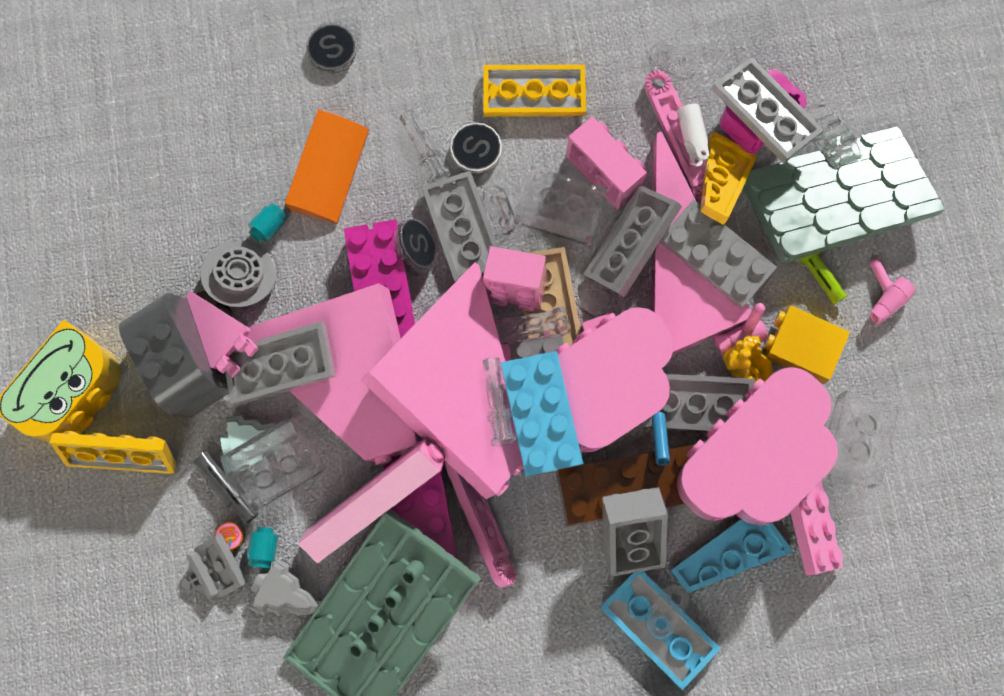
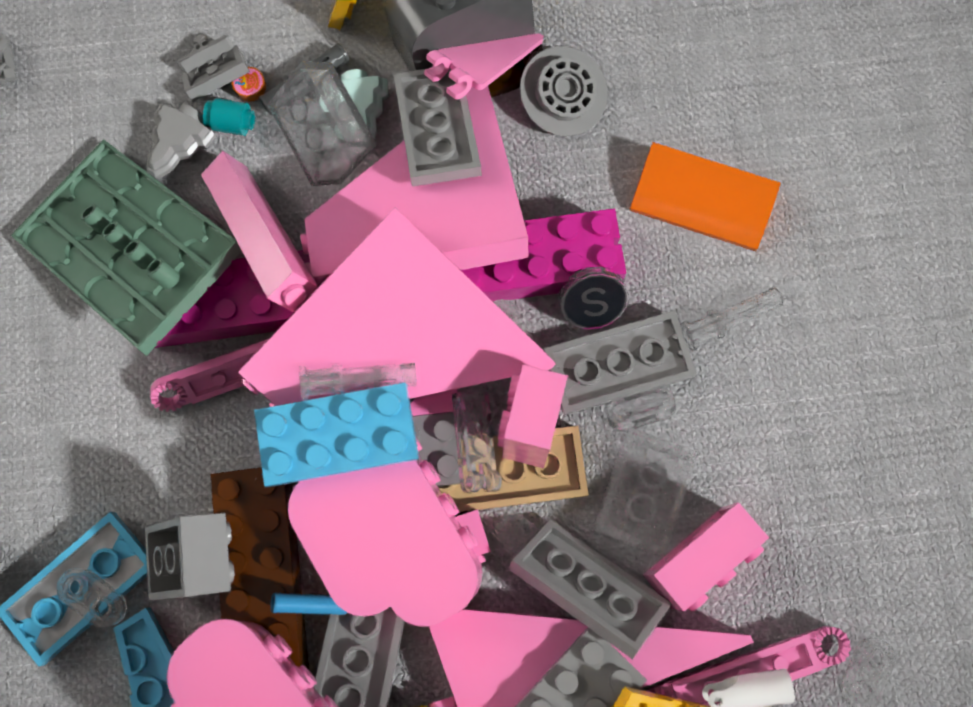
camera: 95 degrees right, 0 degrees up
teal brick [248,203,287,242] -> none
black tile [306,23,357,74] -> none
black tile [450,123,502,174] -> none
yellow piece [483,65,586,117] -> none

